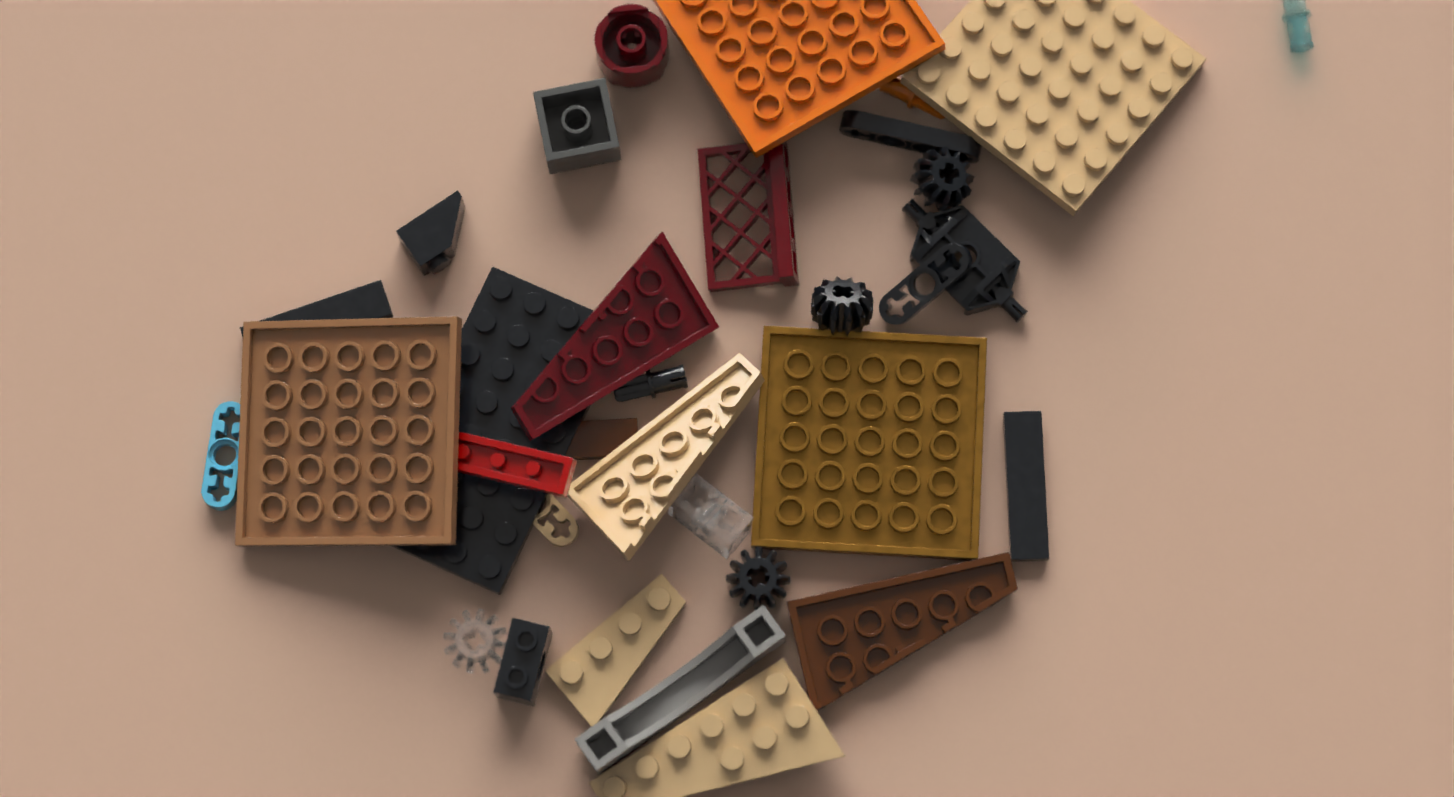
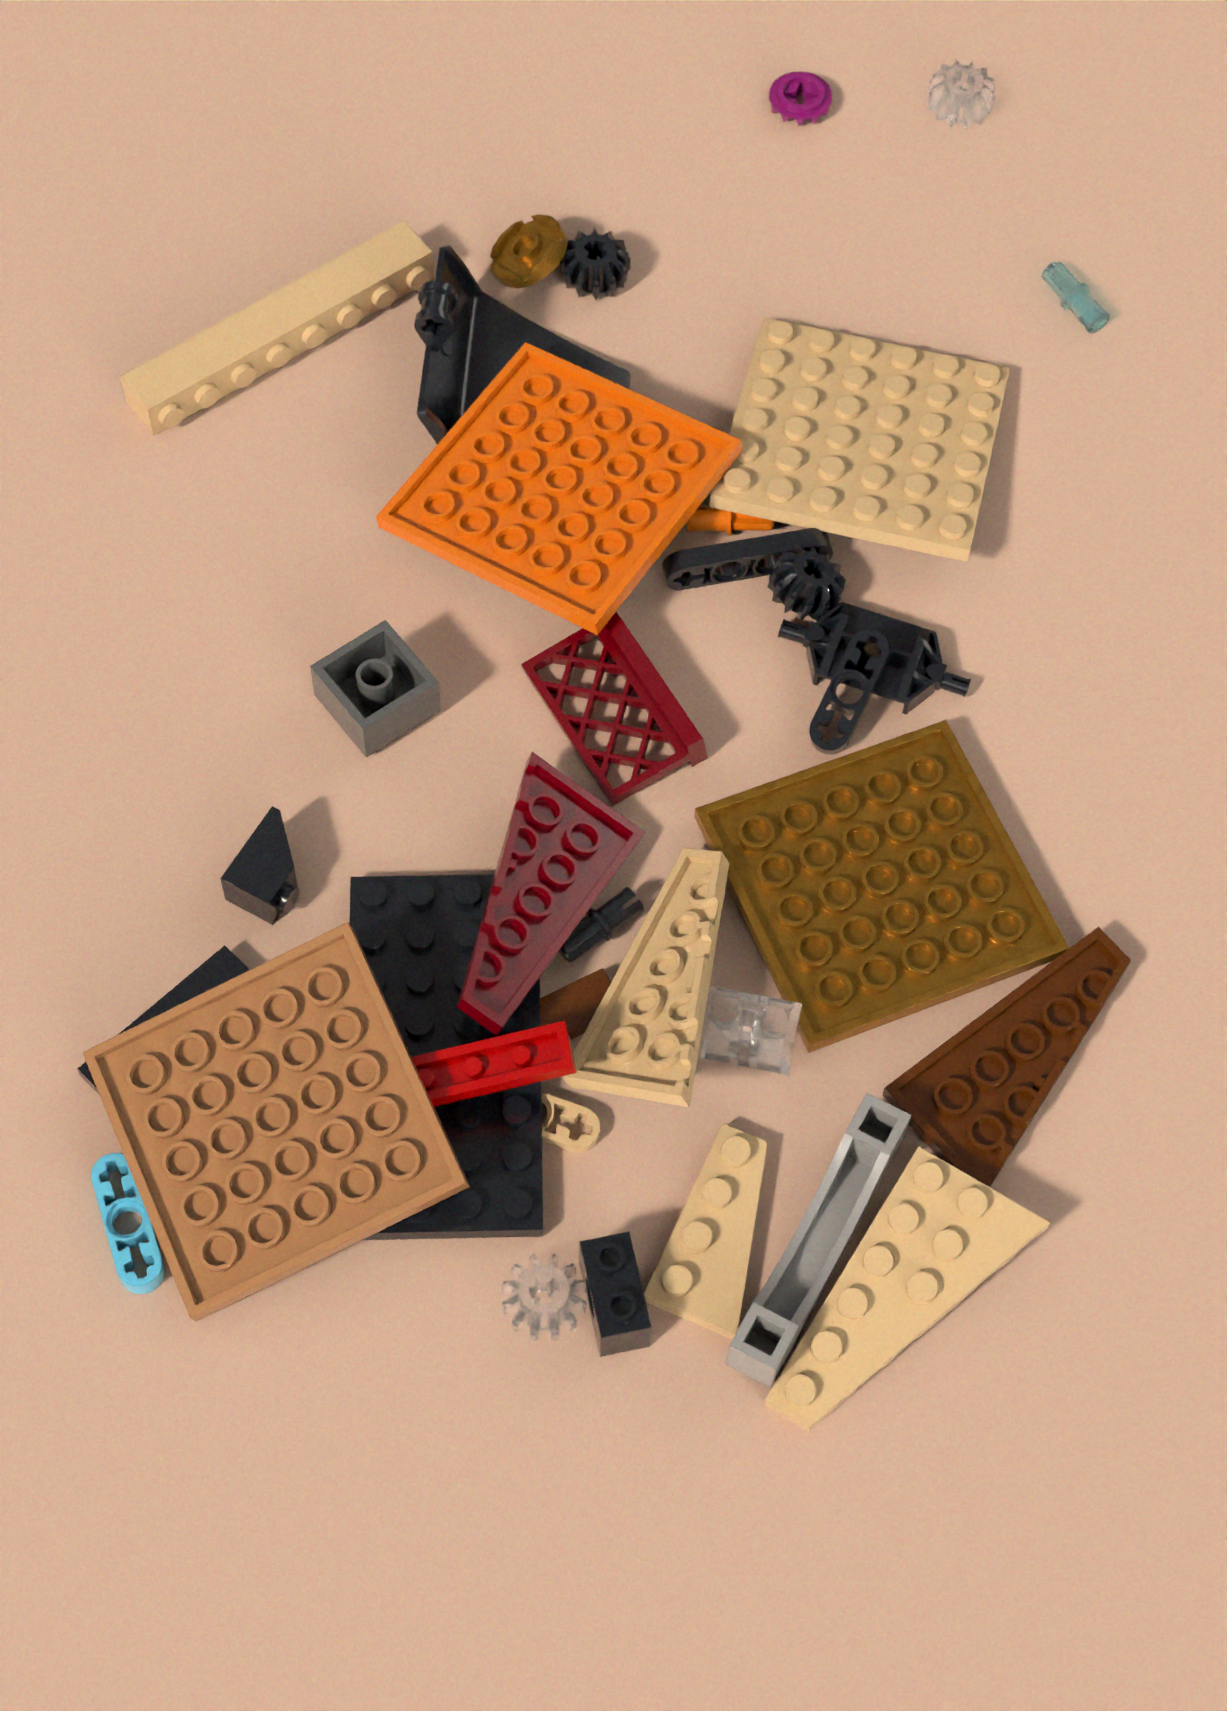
camera: 30 degrees left, 15 degrees down
dark red brick [594,4,669,88] -> none
black gear [726,547,790,611] -> none
black gear [811,276,874,336] -> none
black tile [1003,411,1049,562] -> none

